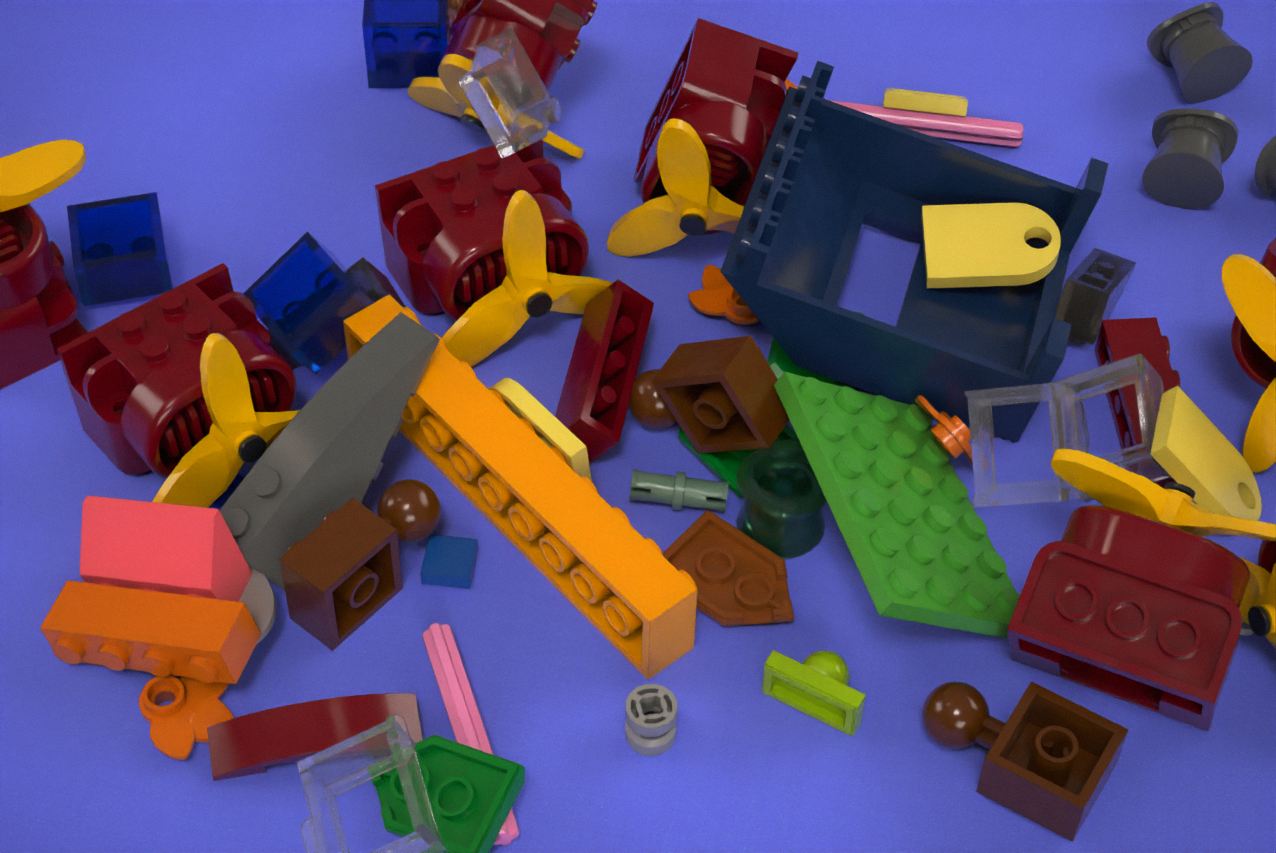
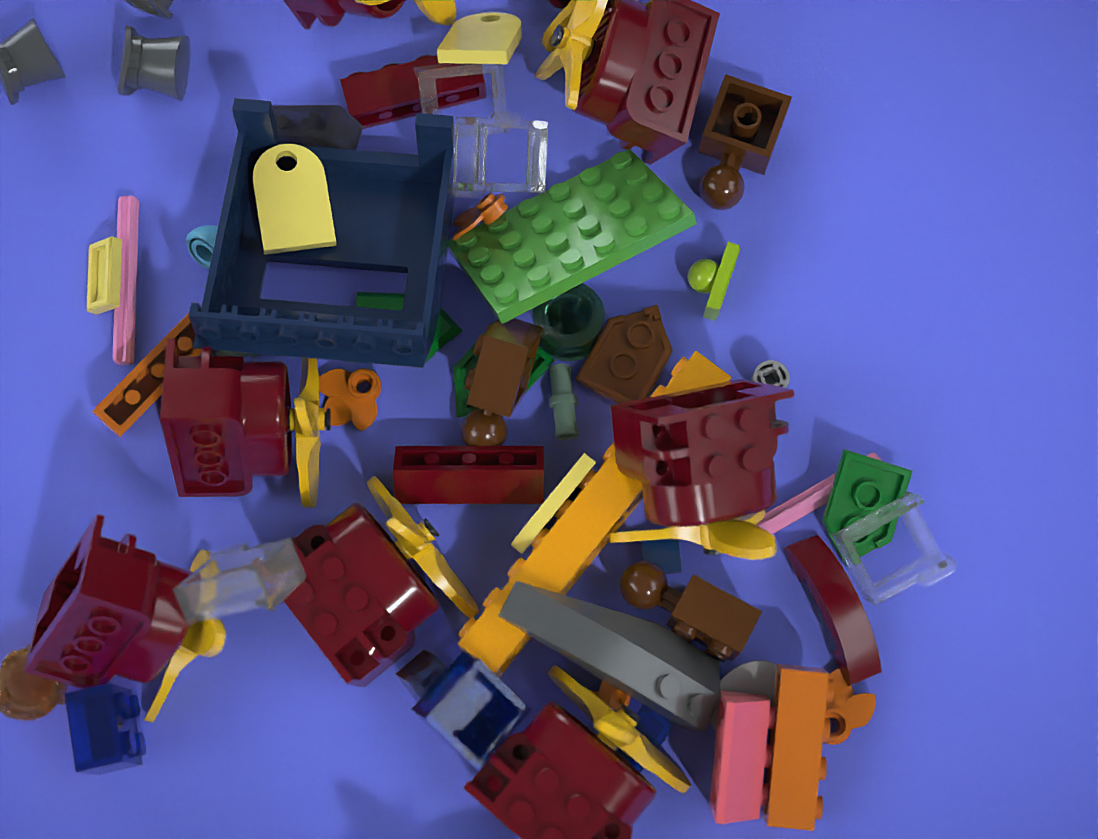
camera: 100 degrees left, 25 degrees up
none -> dark red brick [609,379,794,560]

